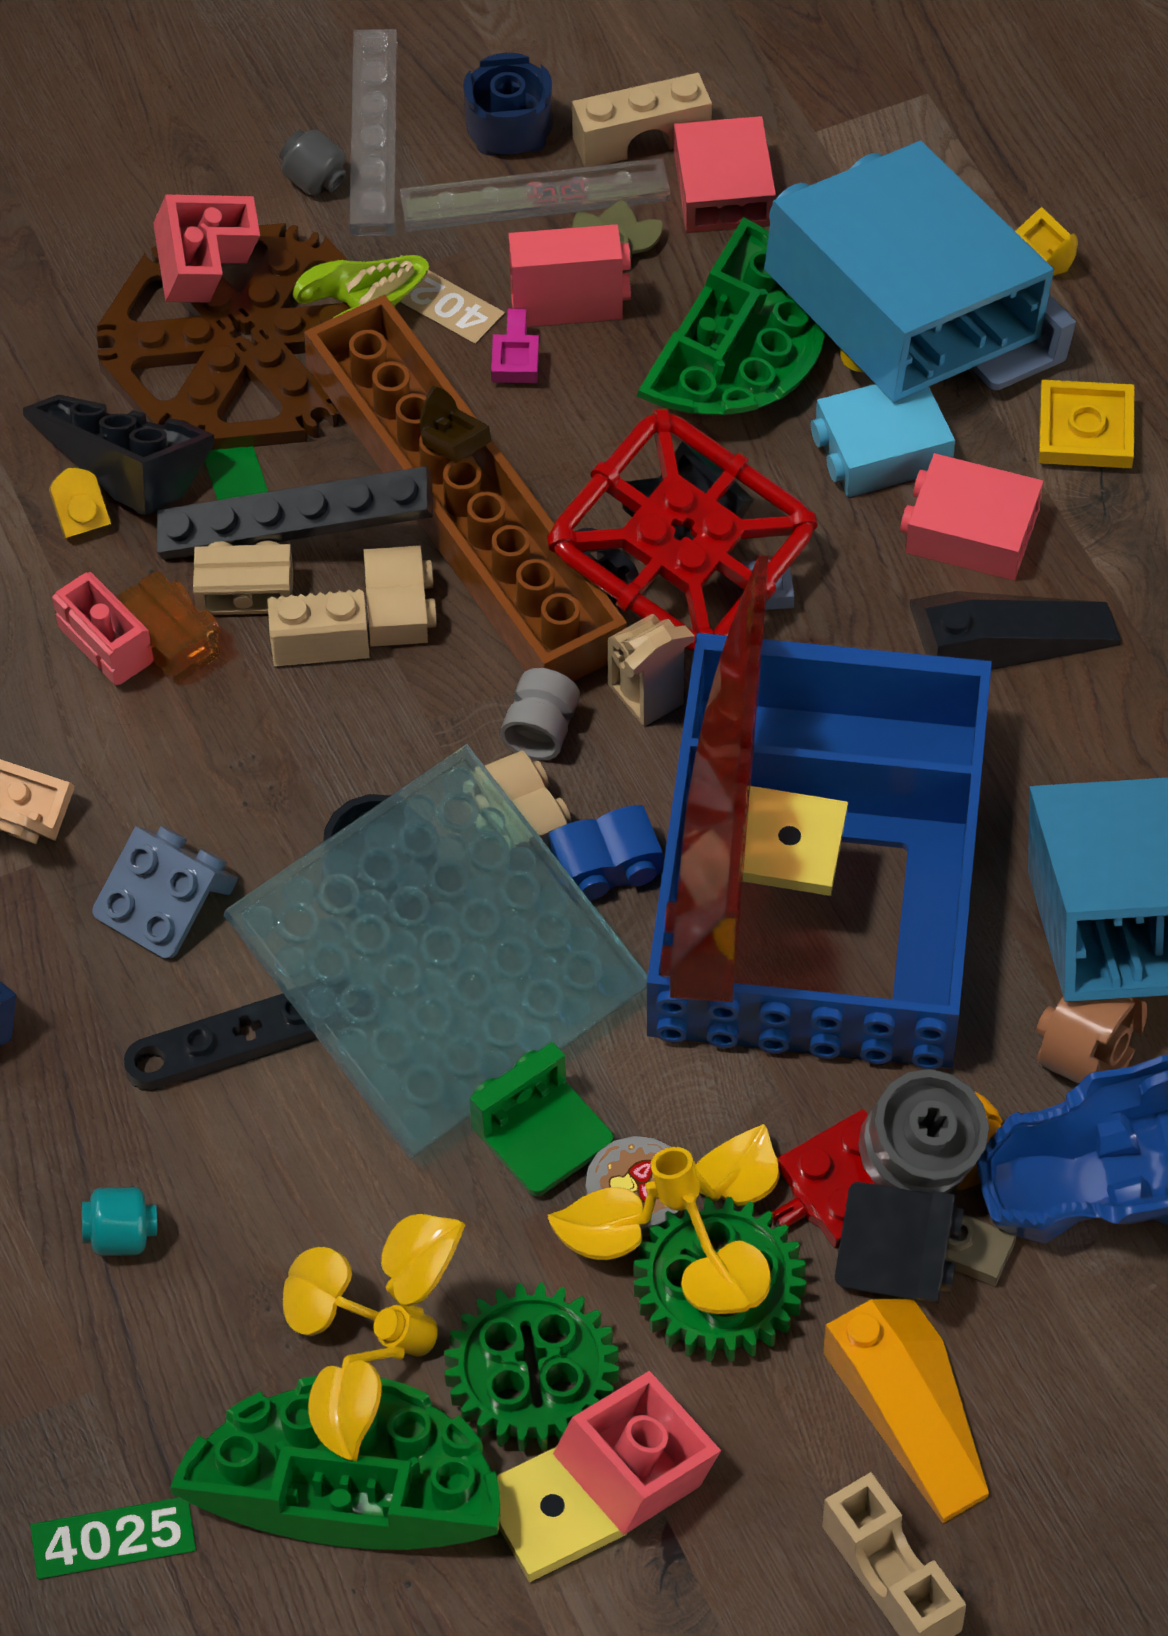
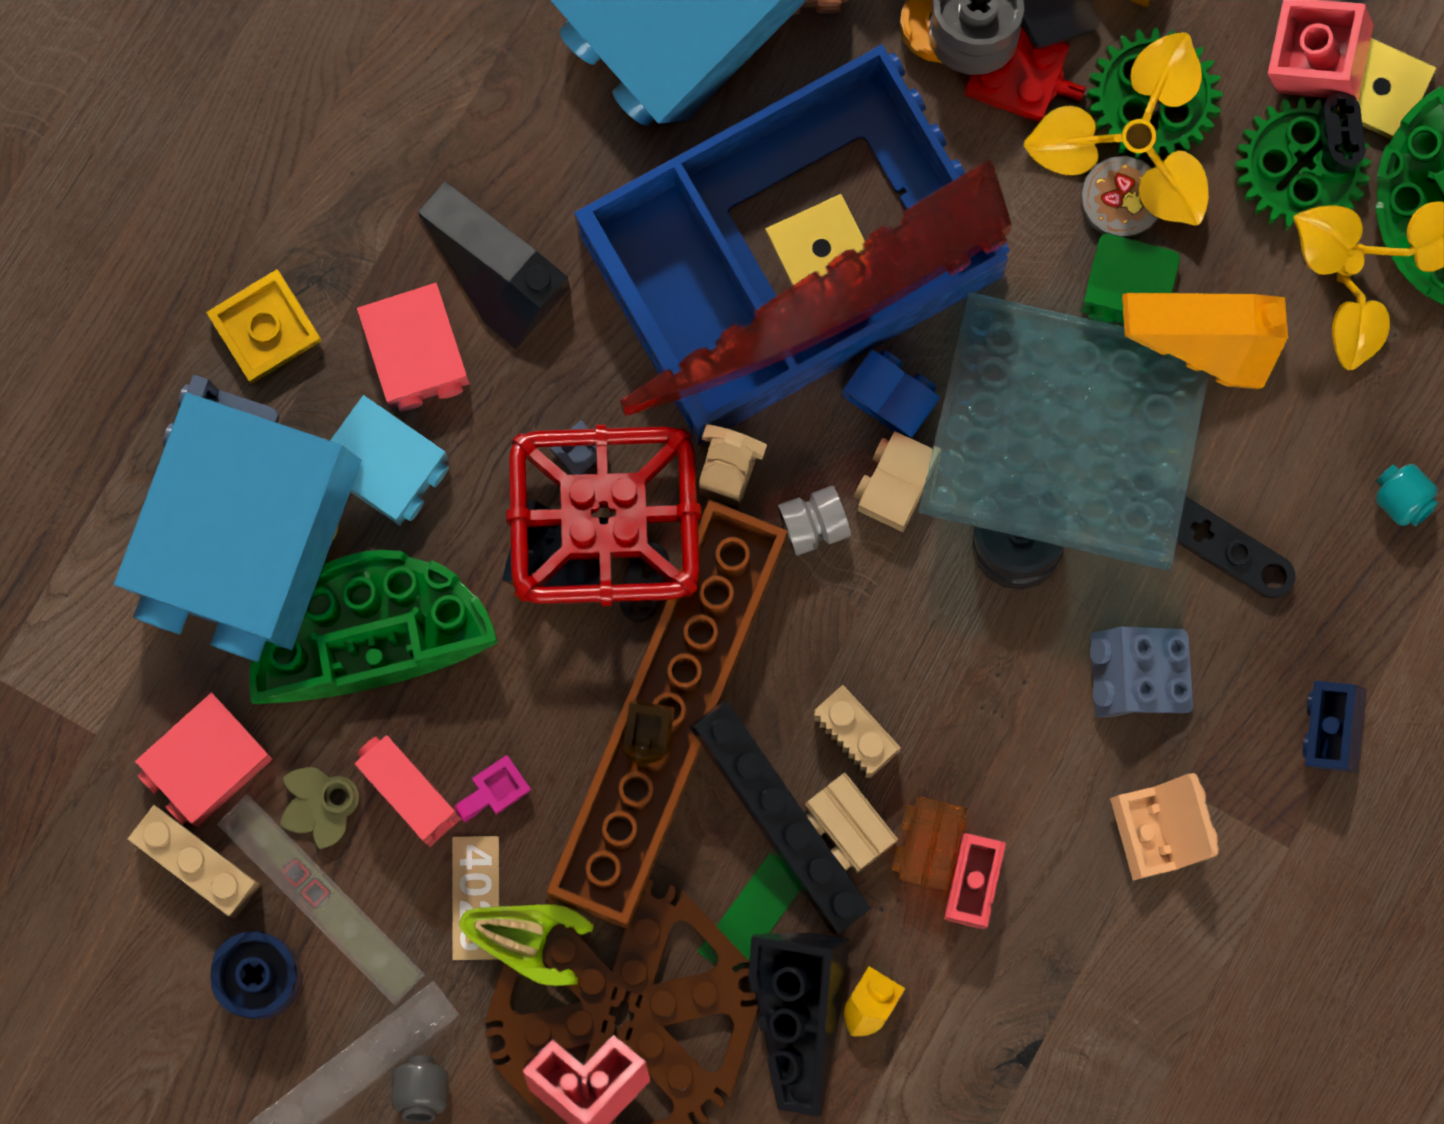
camera: 125 degrees left, 25 degrees up
tan brick [363,546,436,647] -> none
yellow plate [1015,207,1078,276] -> none
none -> light orange wedge [1122,293,1288,389]
none -> black beam [1319,92,1365,174]

